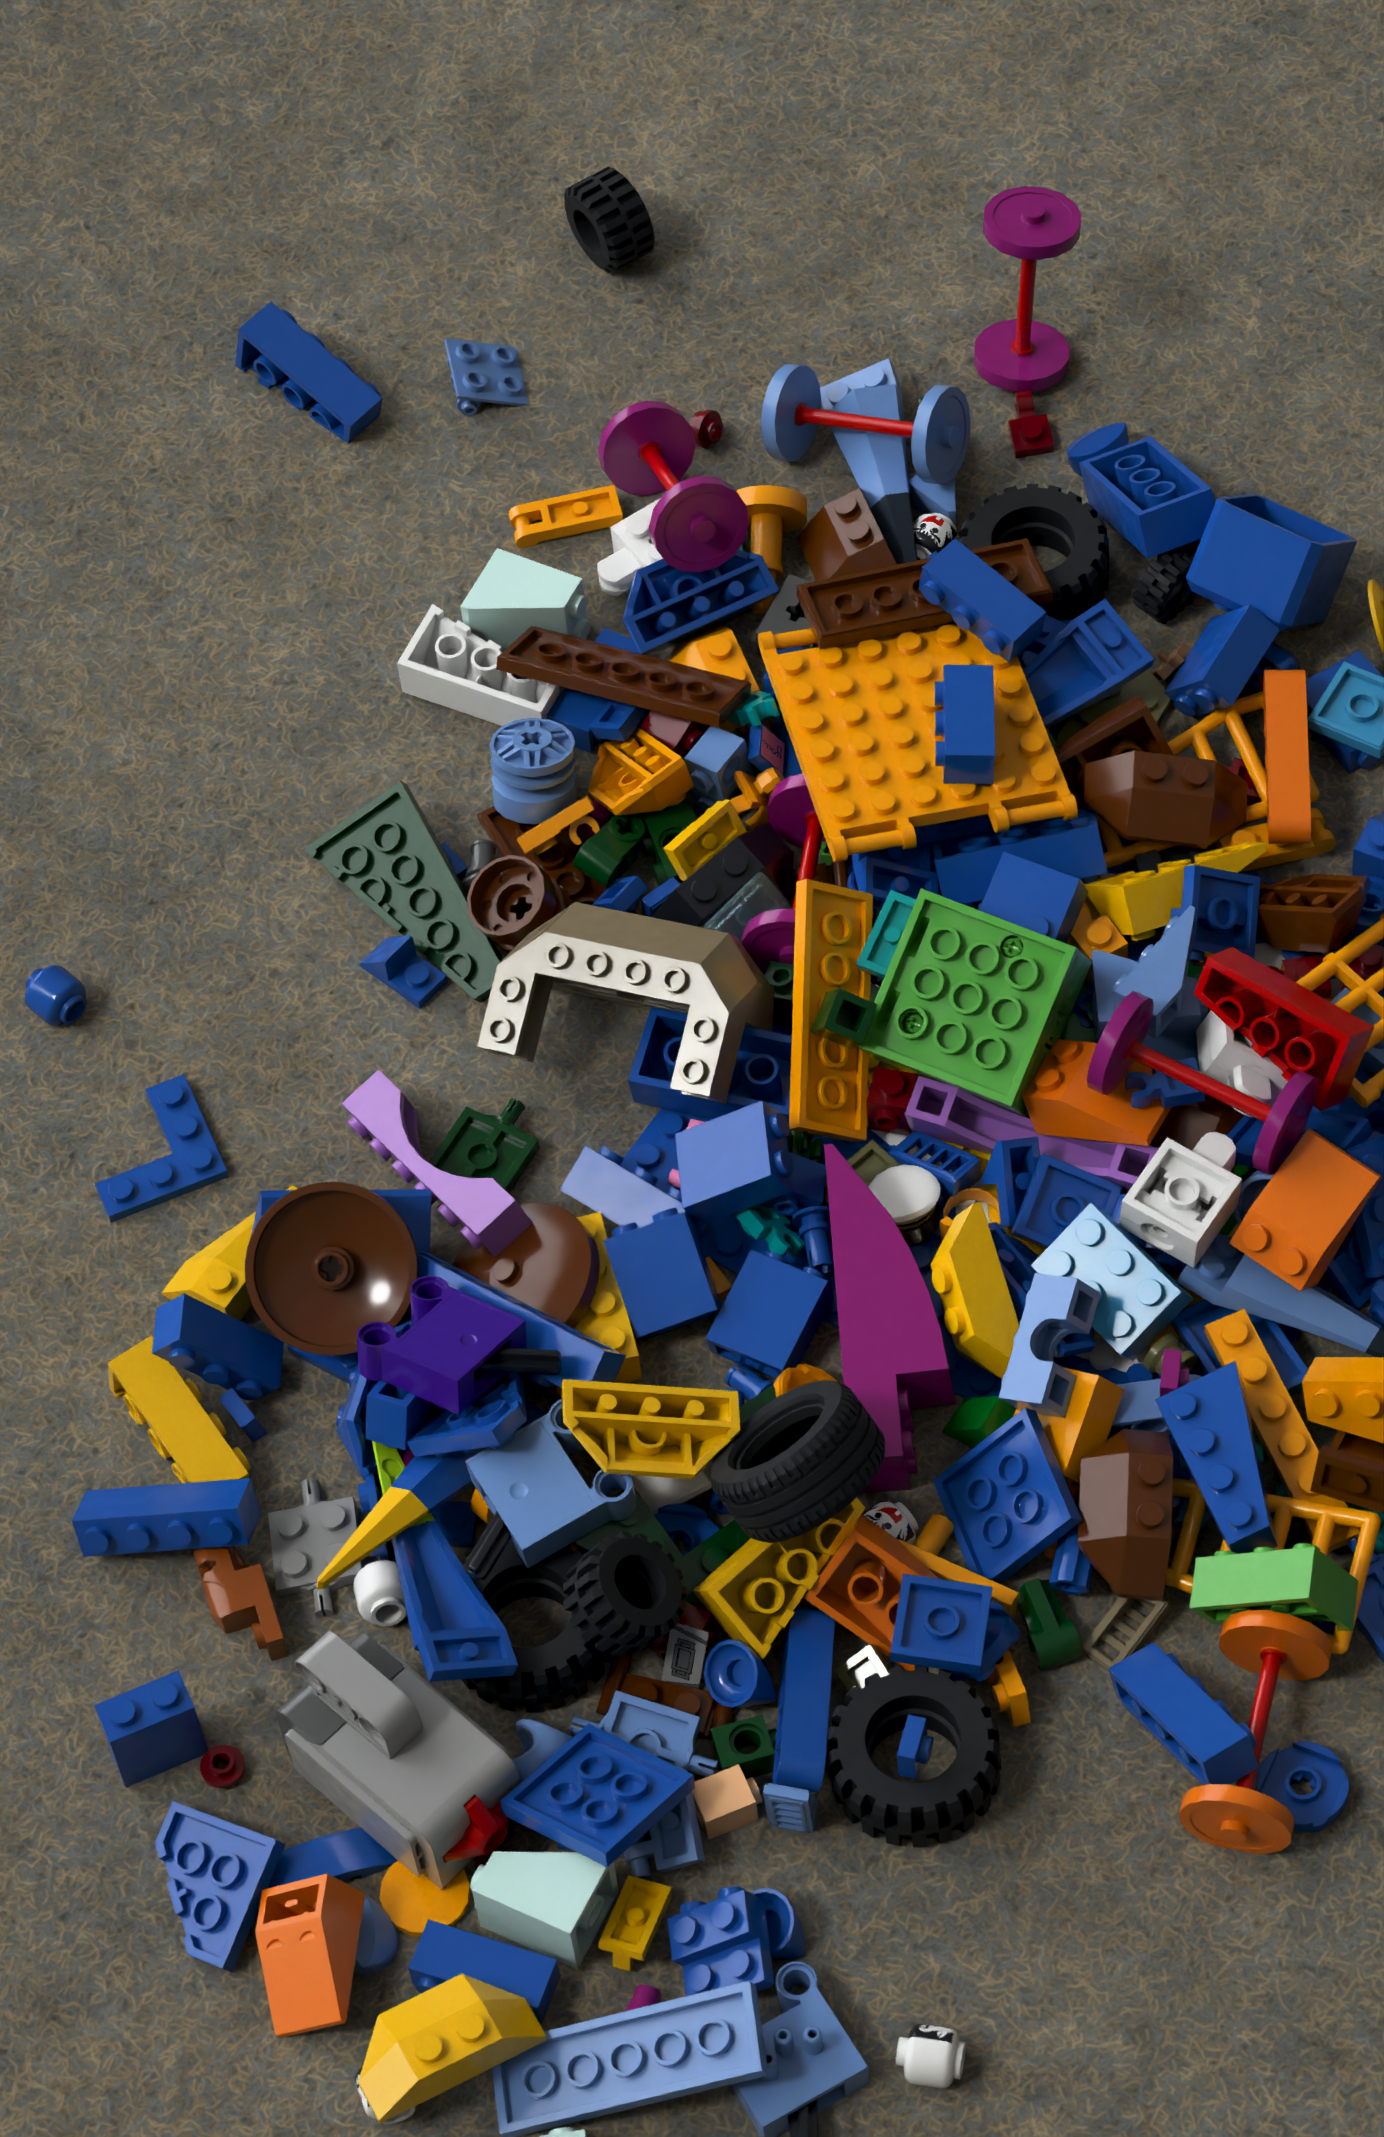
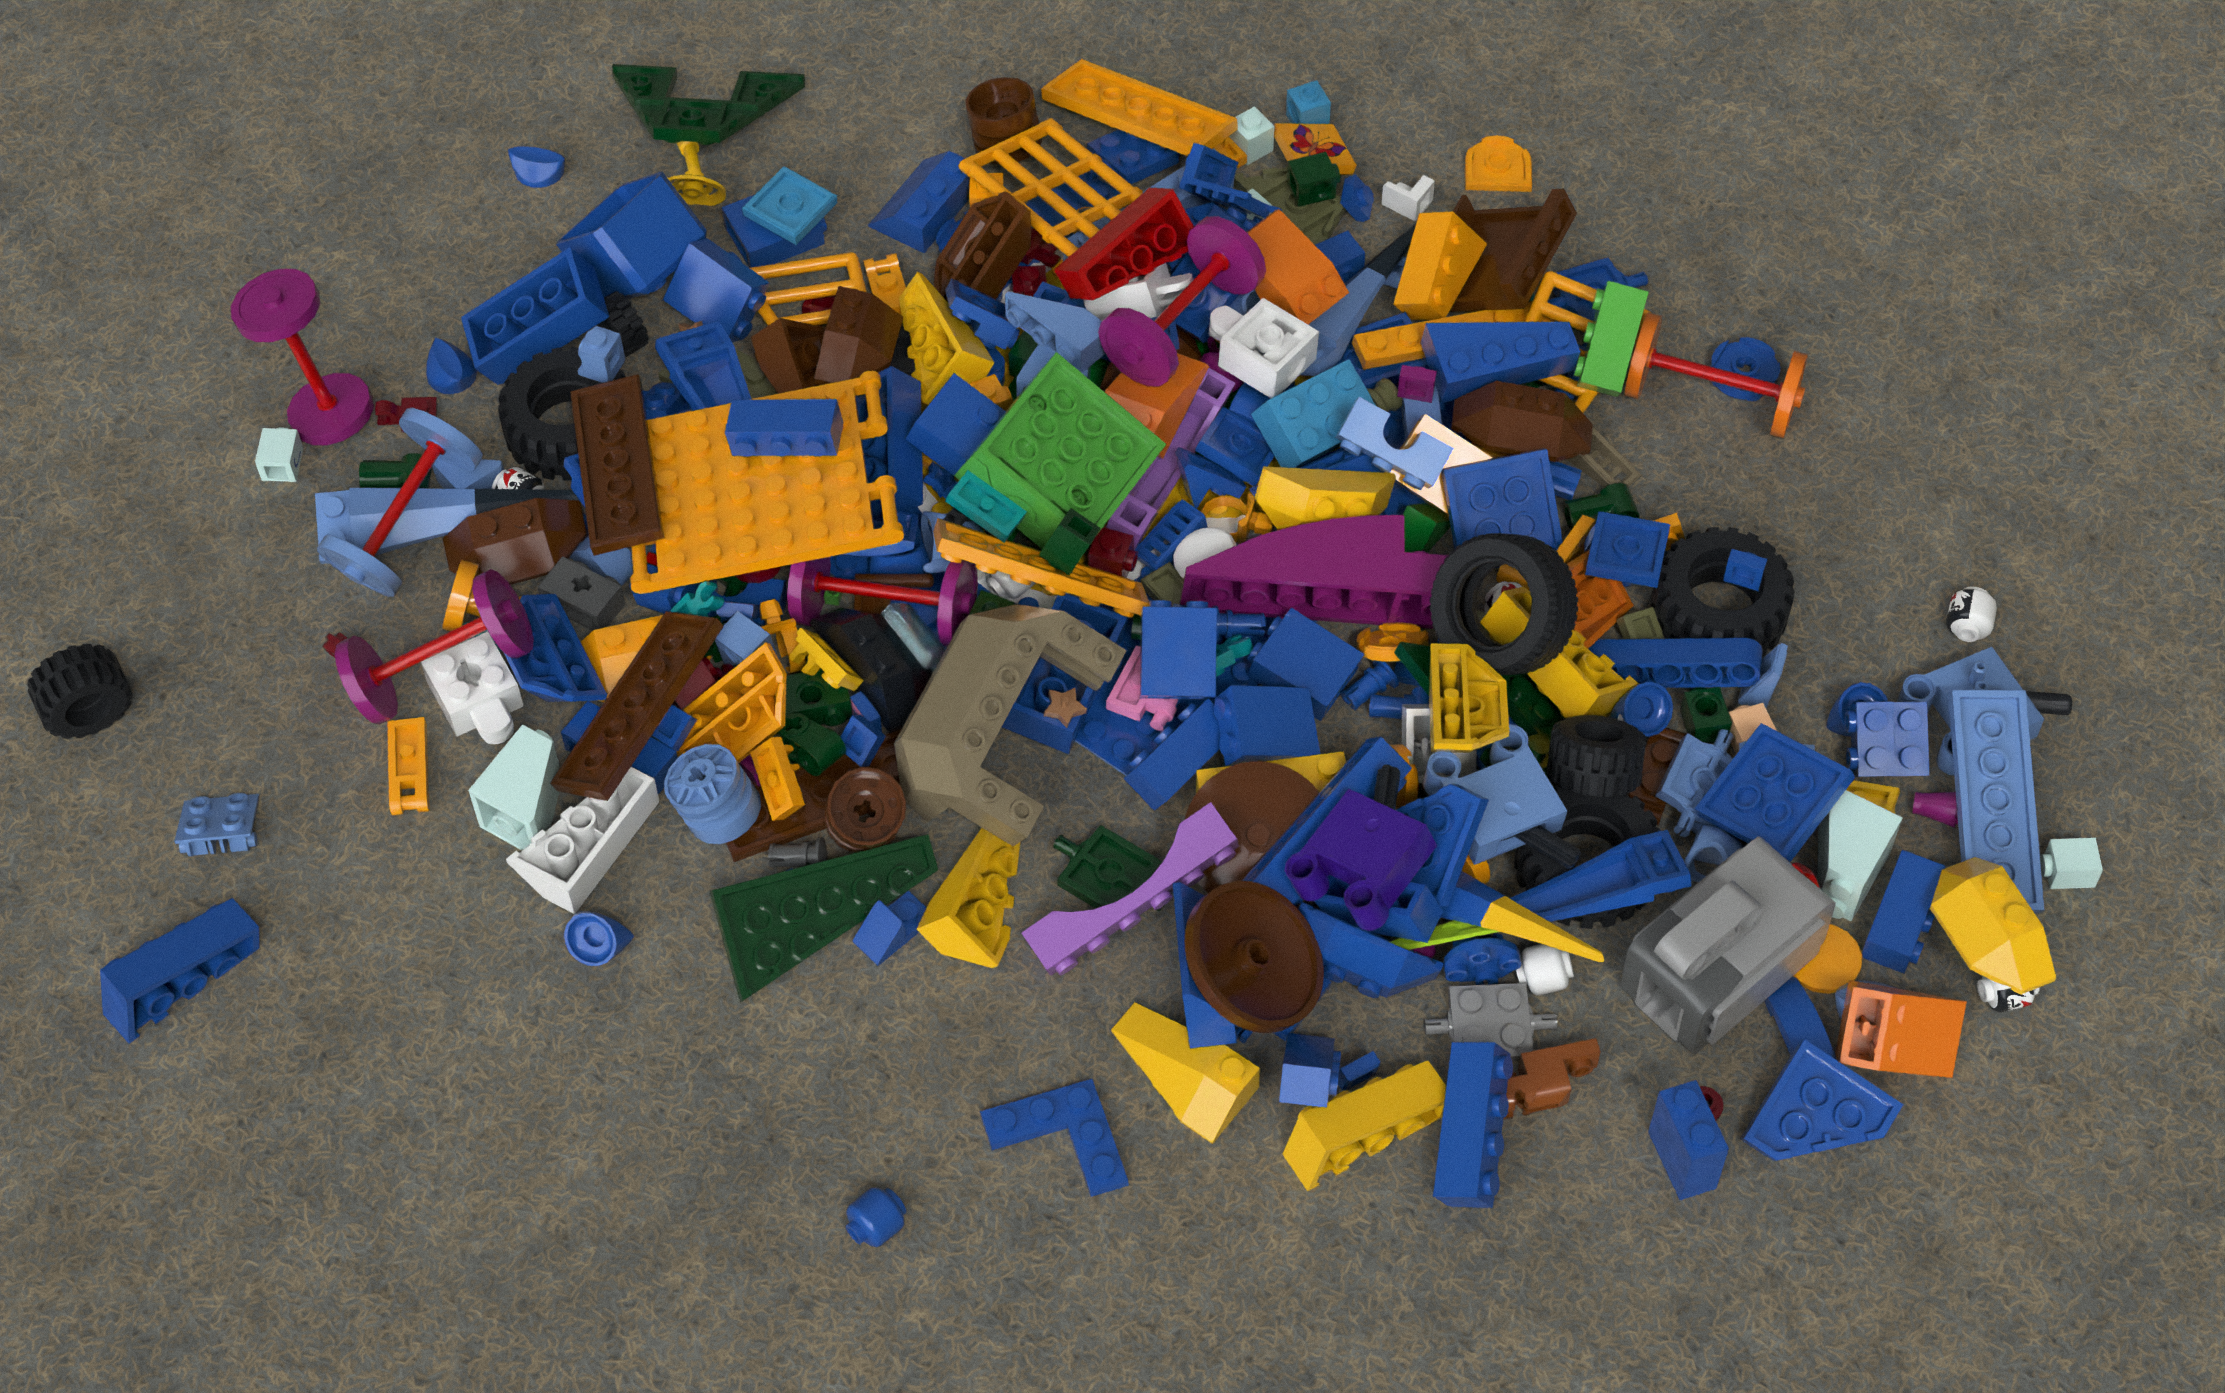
camera: 90 degrees left, 0 degrees up
blue brick [918,538,1046,663] -> none
blue brick [1108,1642,1258,1785] -> none
orange beam [1263,670,1311,844] -> none
none -> light aqua brick [255,427,303,482]
none -> blue piece [564,911,634,966]
none -> medium blue brick [578,325,625,383]
none -> yellow wedge [917,828,1020,968]
none -> medium nougat piece [1043,688,1087,728]

